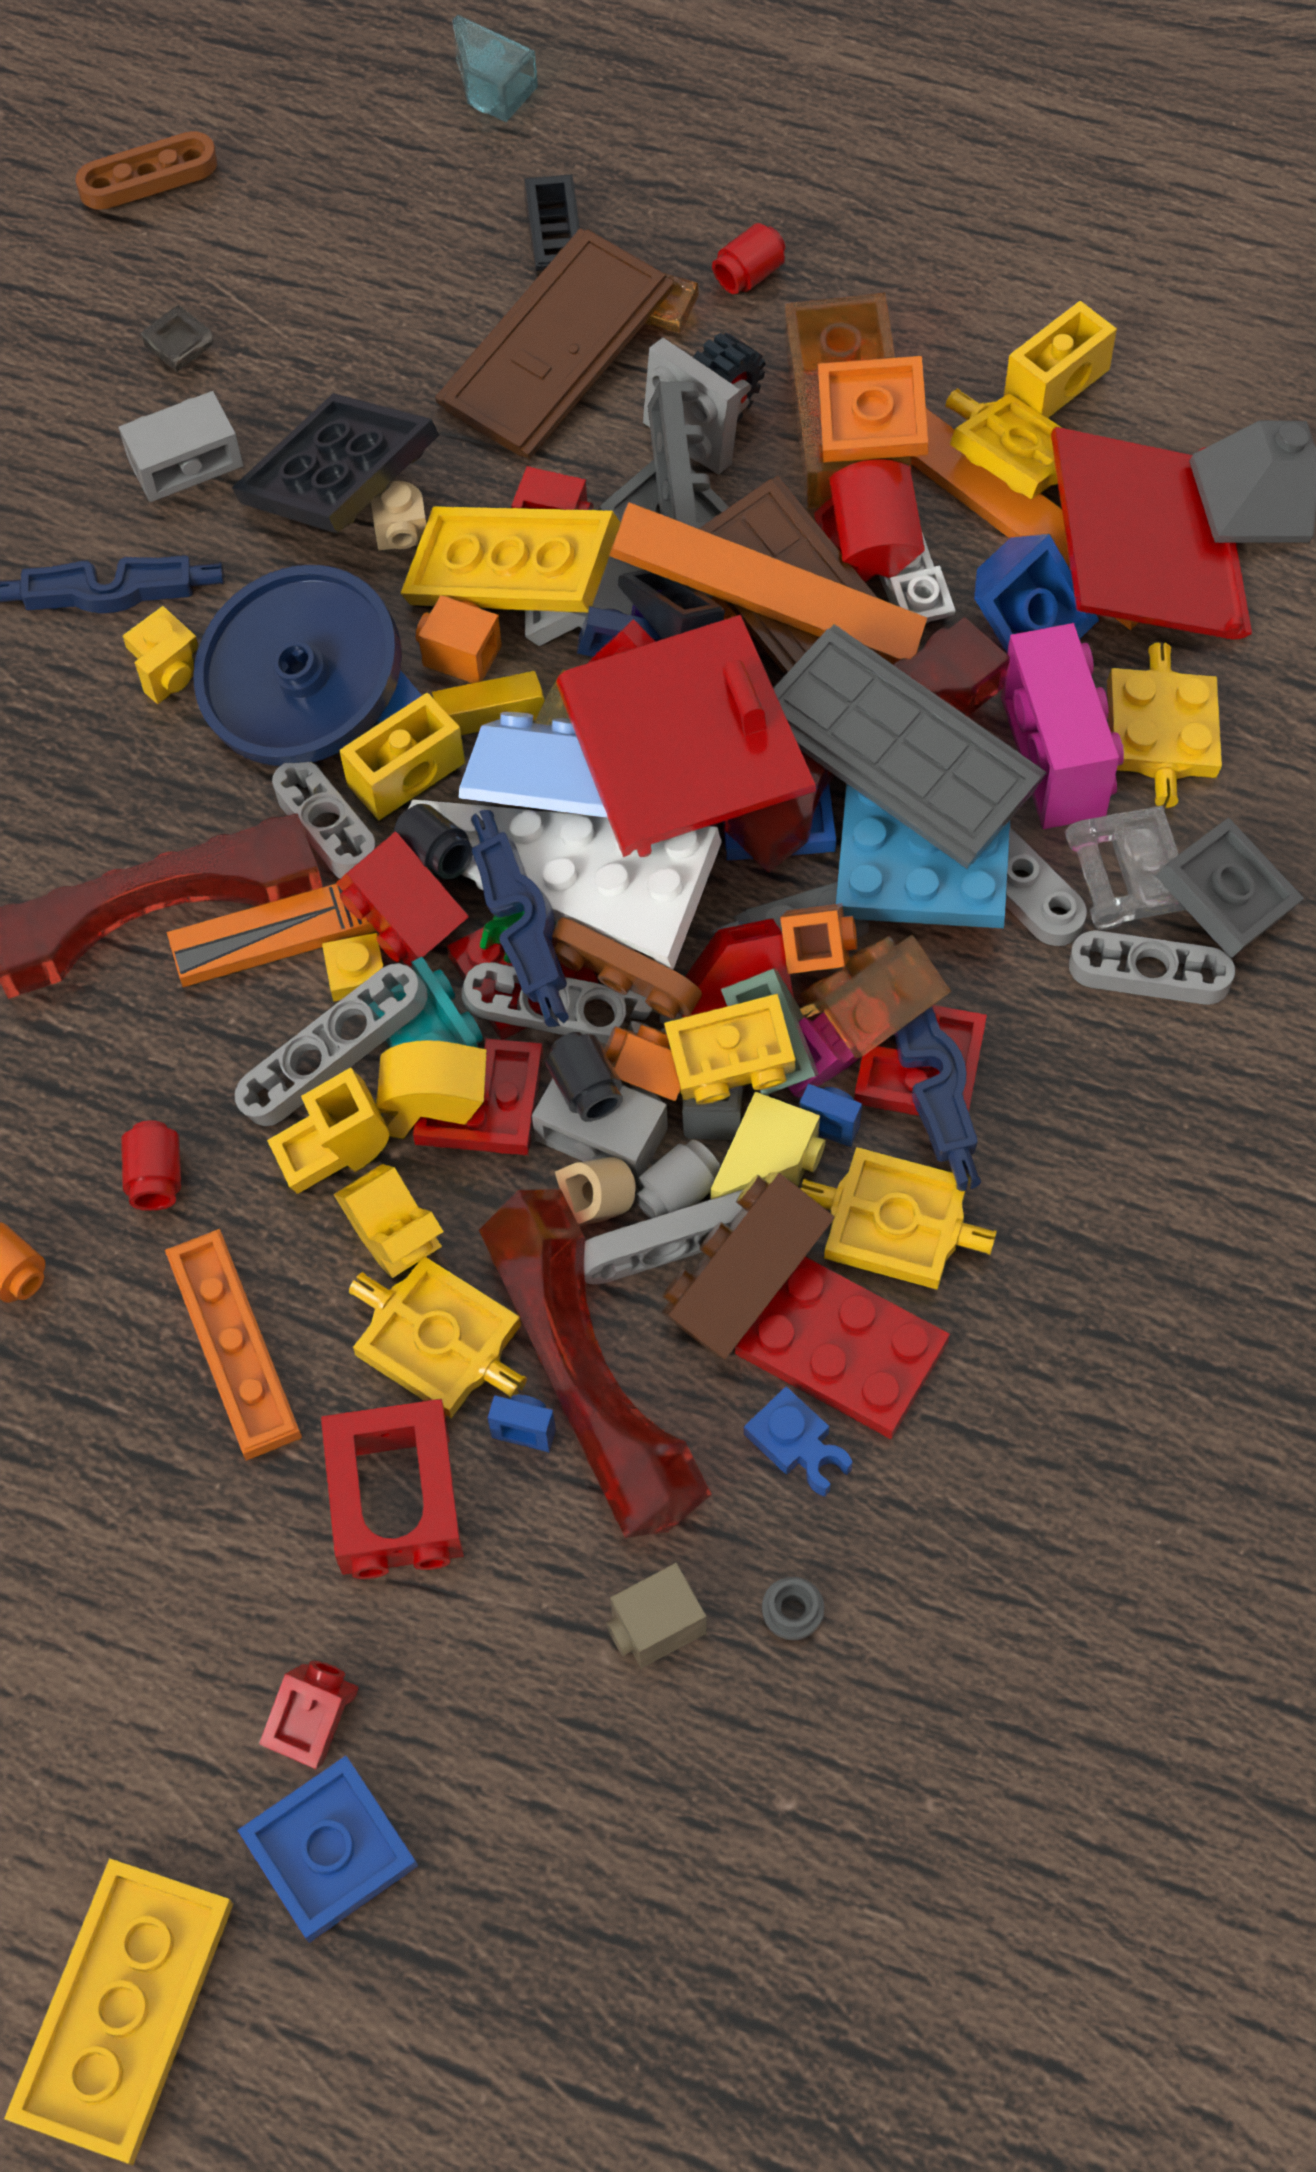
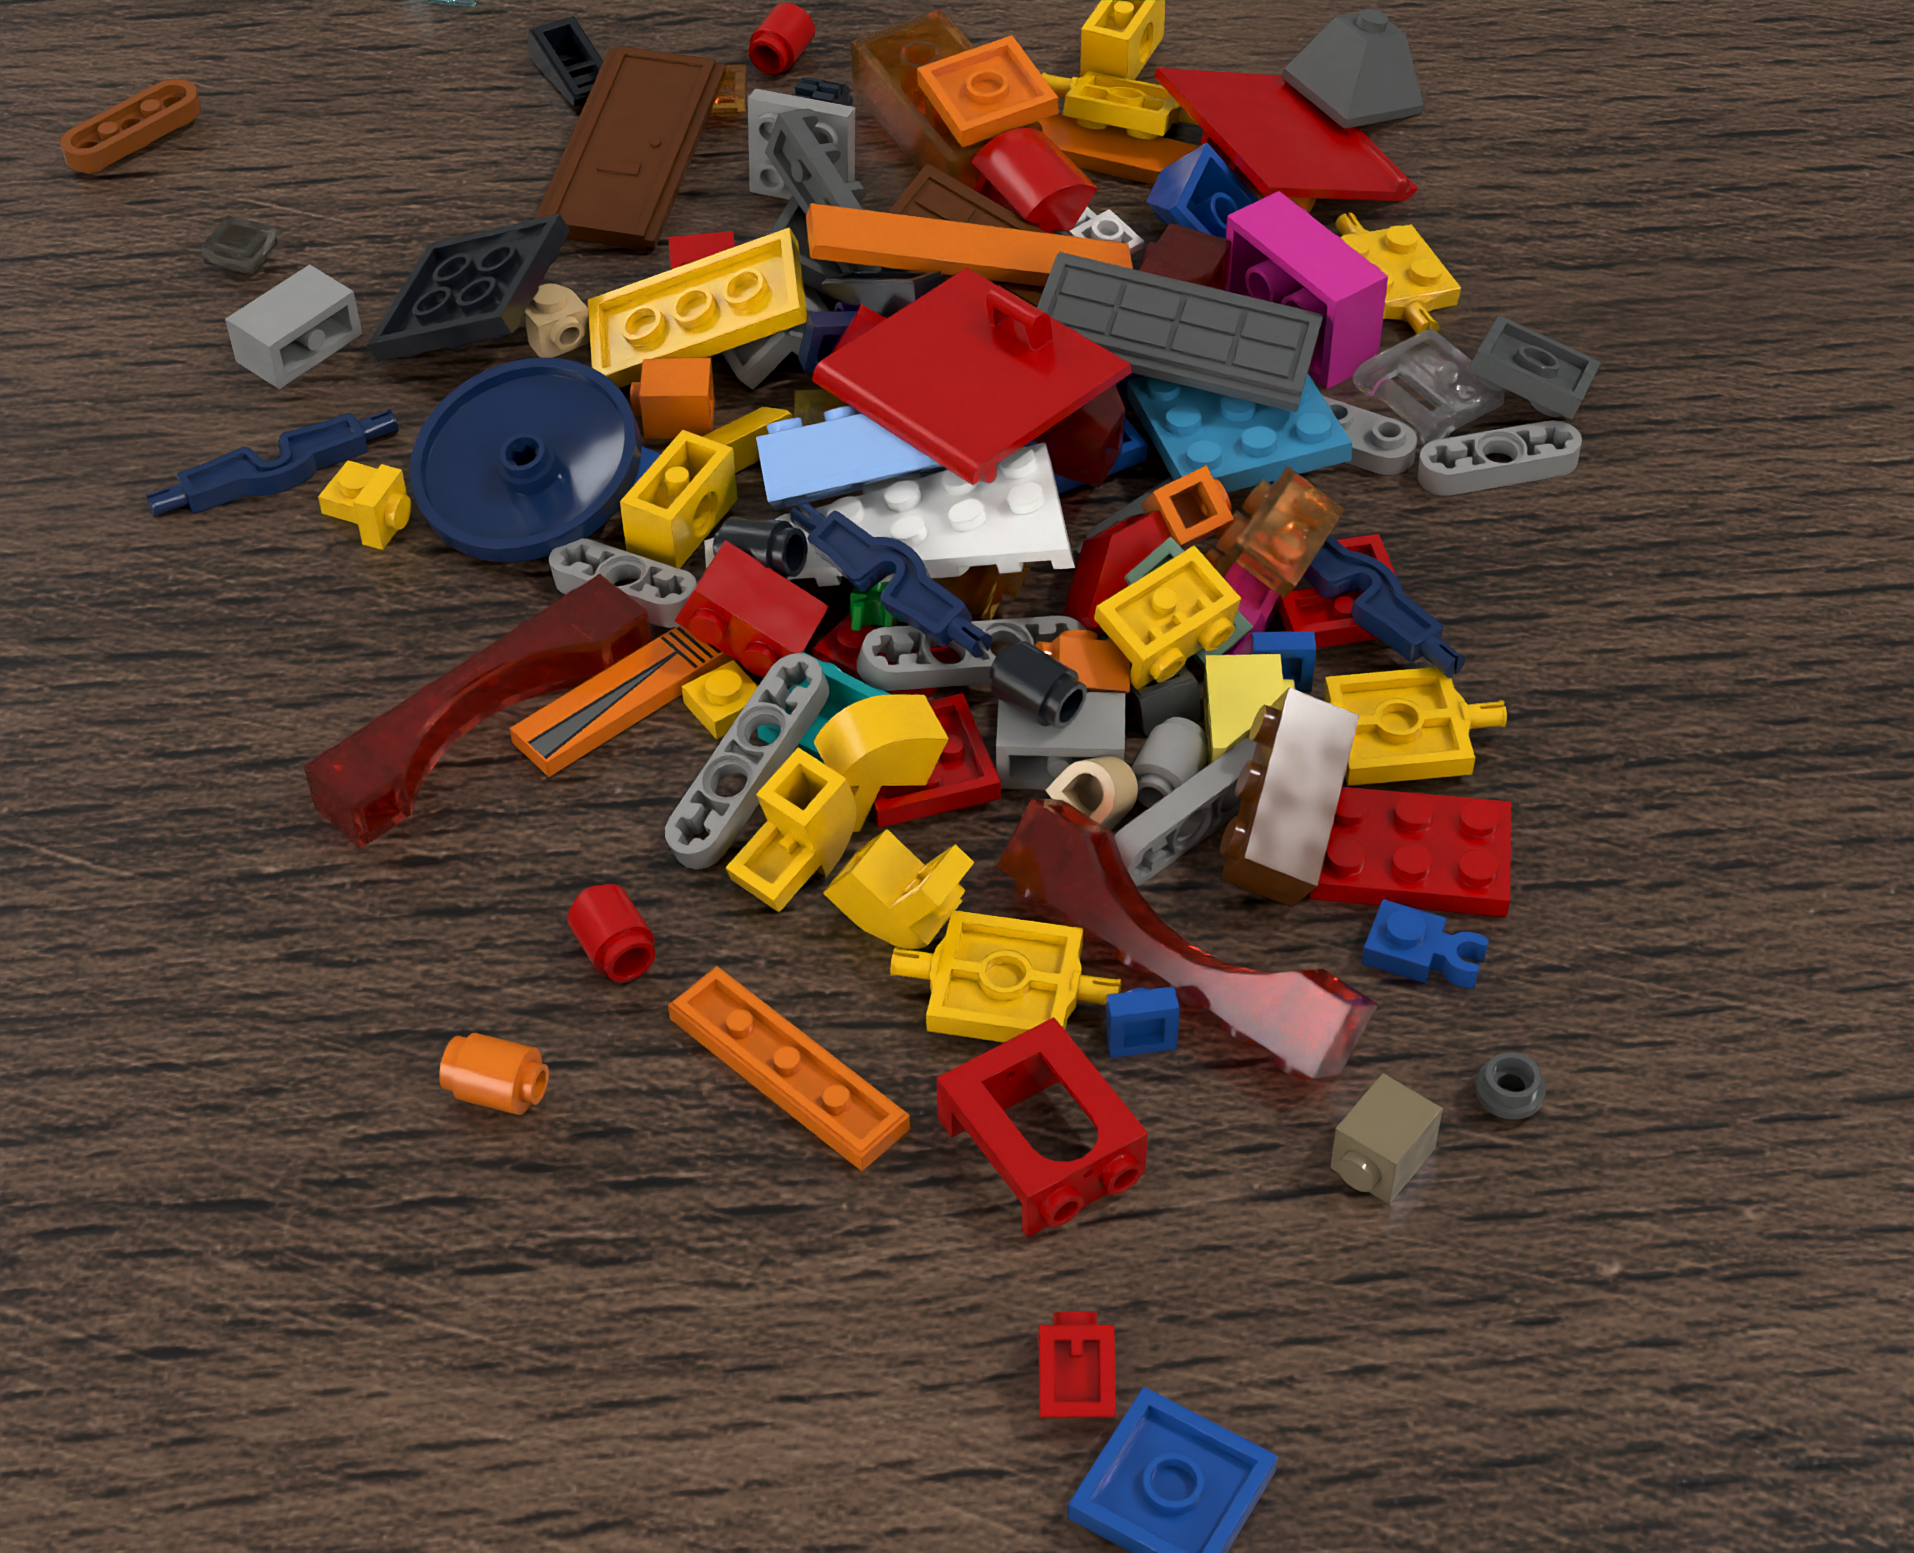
camera: 25 degrees left, 15 degrees down
dark orange plate [552,918,702,1019] -> none

